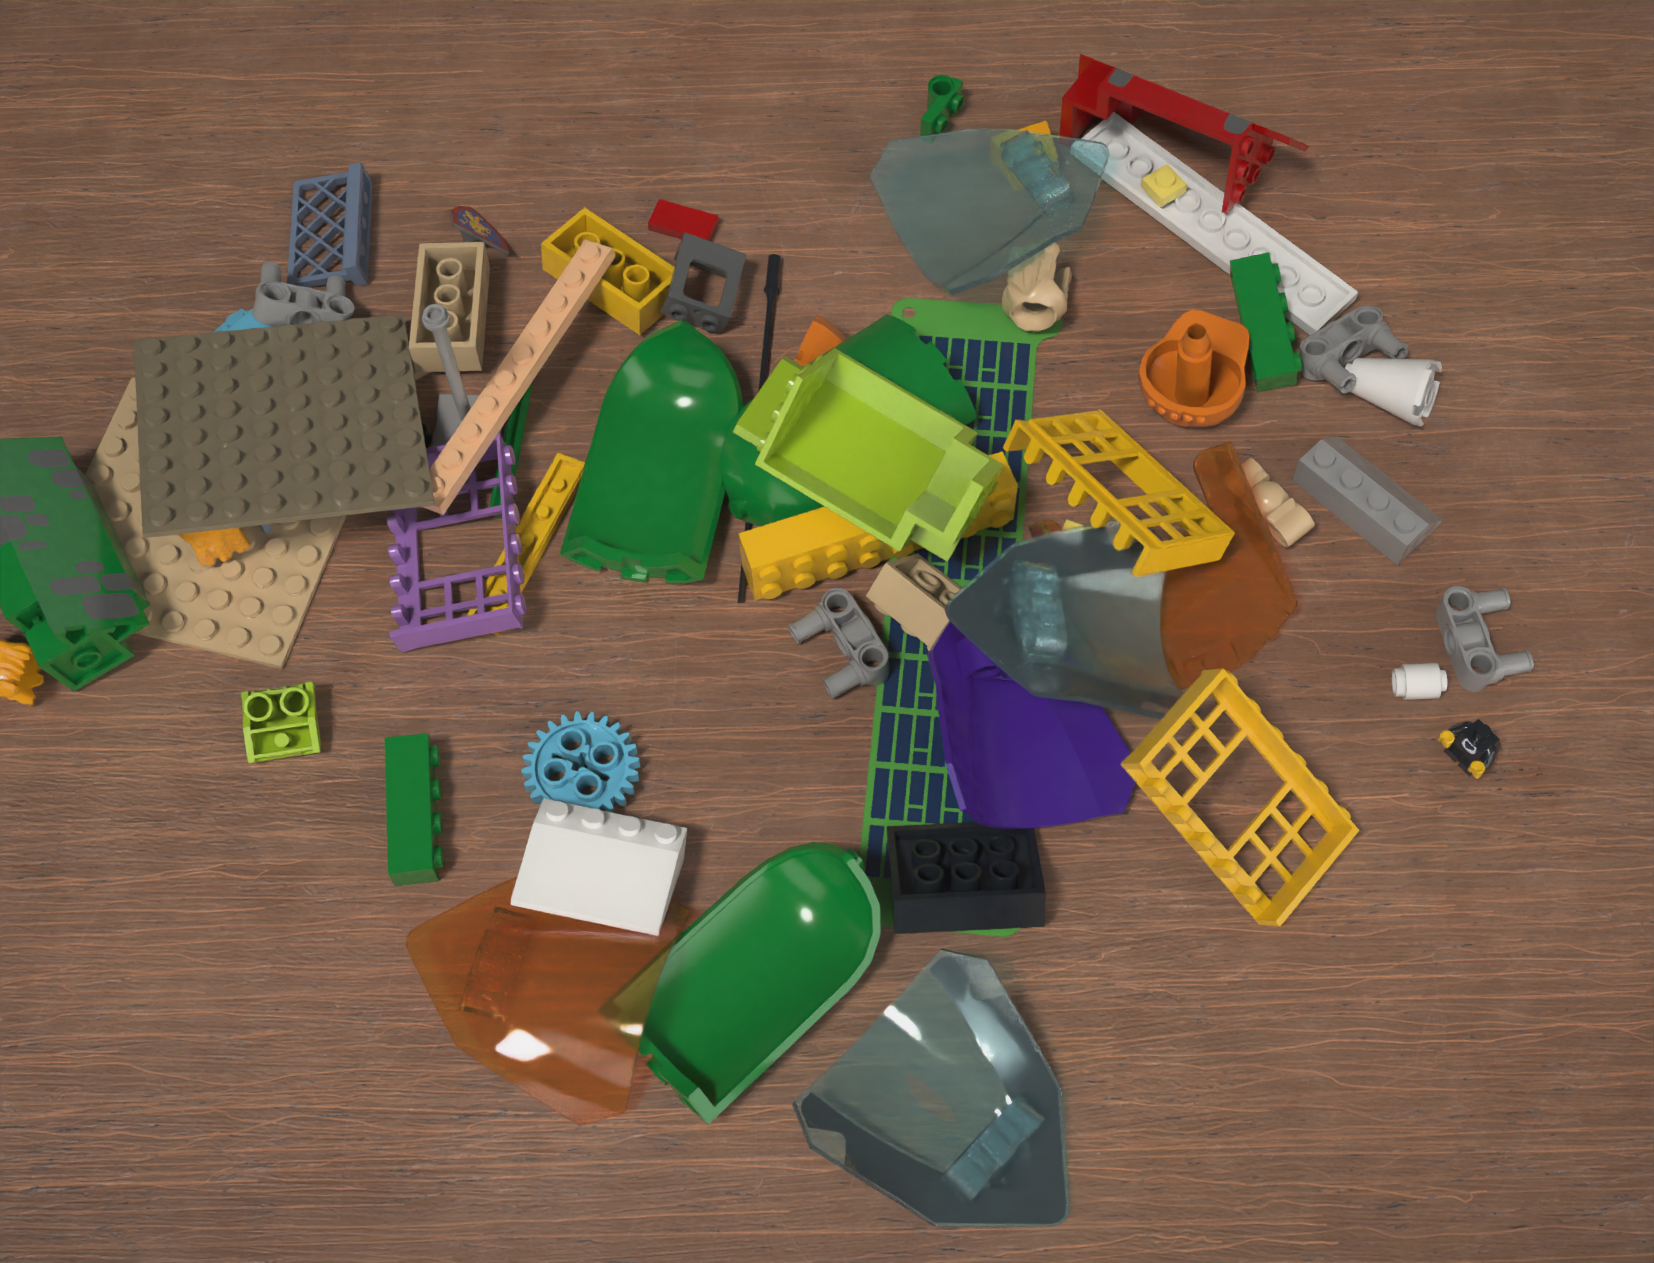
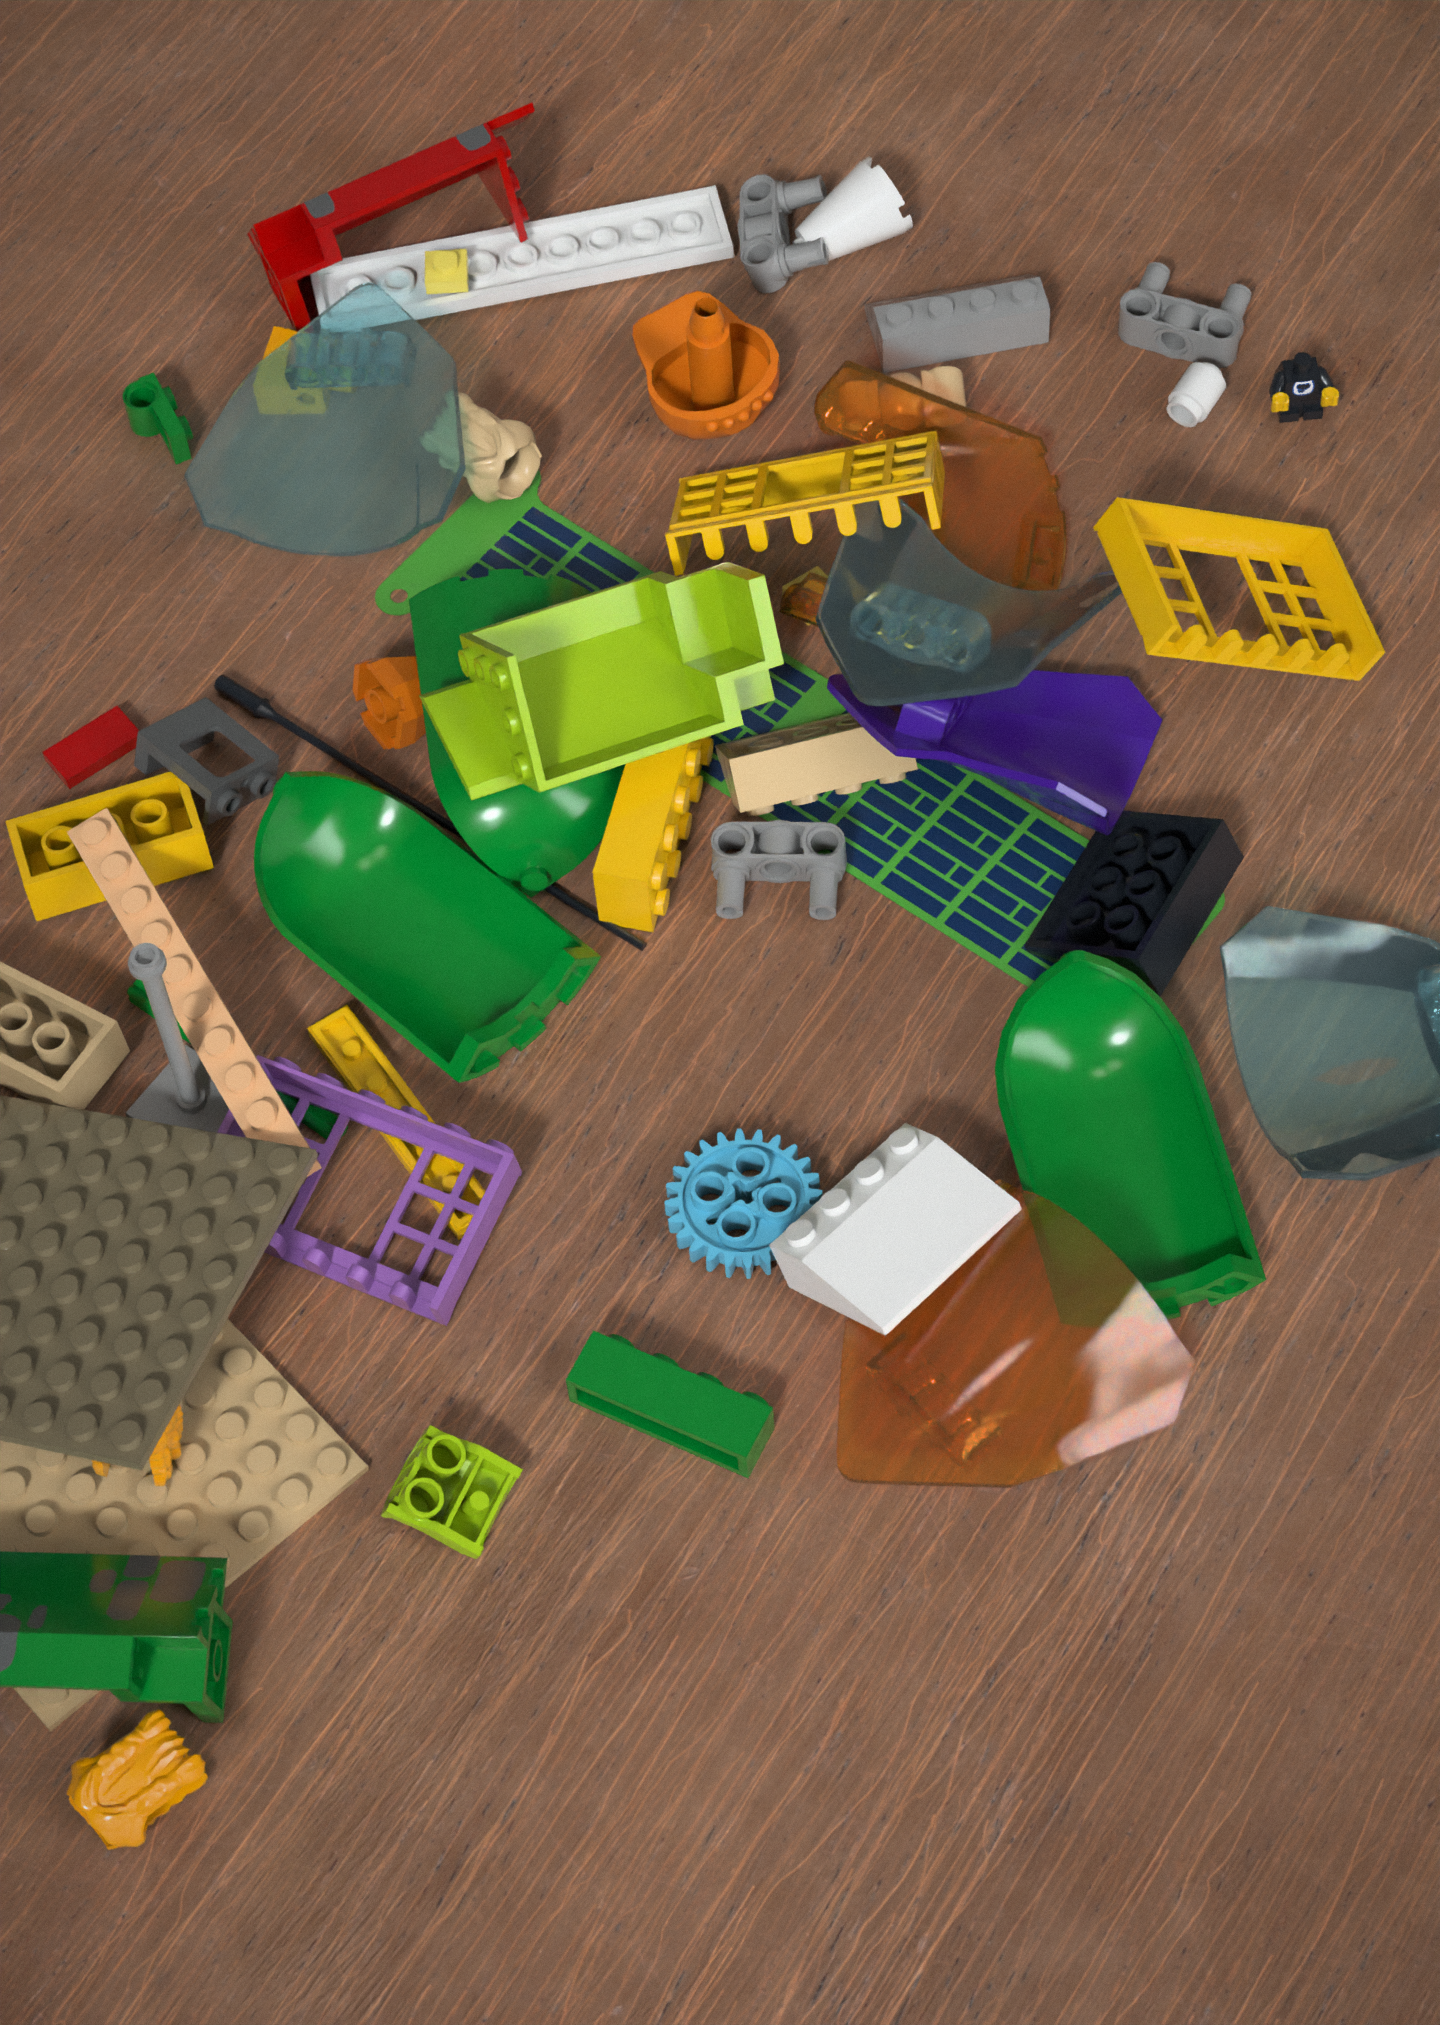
camera: 55 degrees left, 5 degrees down
green brick [1230,252,1302,393] -> none

